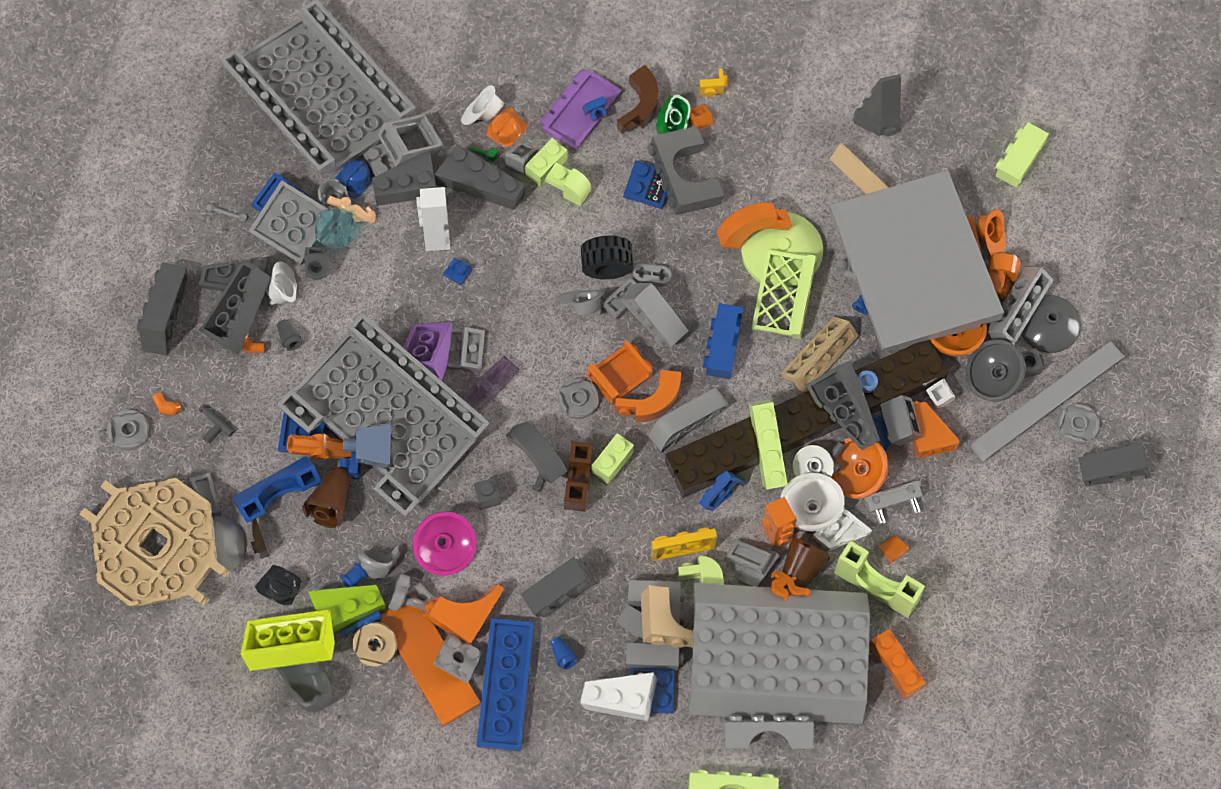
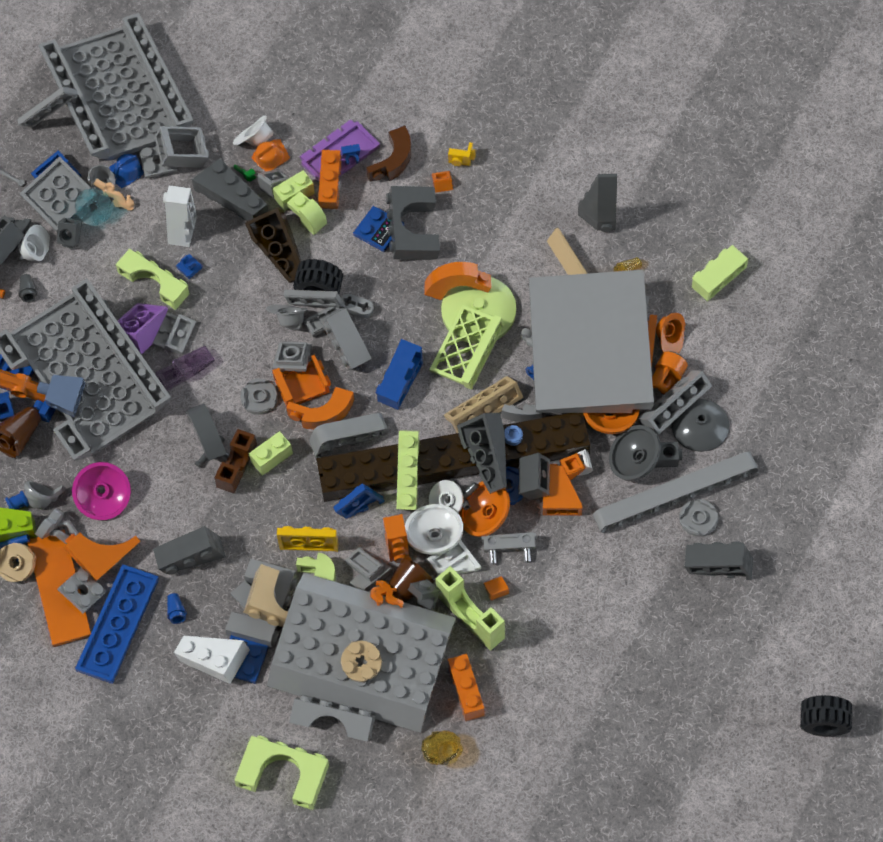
camera: 20 degrees right, 5 degrees down
dark grey wedge [372,151,436,206] -> none
dark grey brick [474,478,501,510] -> none
green piece [656,94,690,134] -> none
none -> light grey tile [17,87,78,128]
none -> yellowish green arch [115,249,189,310]
none -> dark brown wedge [245,207,301,283]
none -> light grey piece [273,342,312,372]
none -> light grey tile [284,290,343,307]
none -> orange arch [318,150,342,209]
none -> tan plate [341,641,382,682]
none -> dark grey bracket [408,579,440,611]
none -> clear yellow hair [421,730,463,765]
none -> light grey slope [502,404,543,422]
none -> orange slope [560,453,585,481]
none -> clear yellow cone [613,257,642,272]

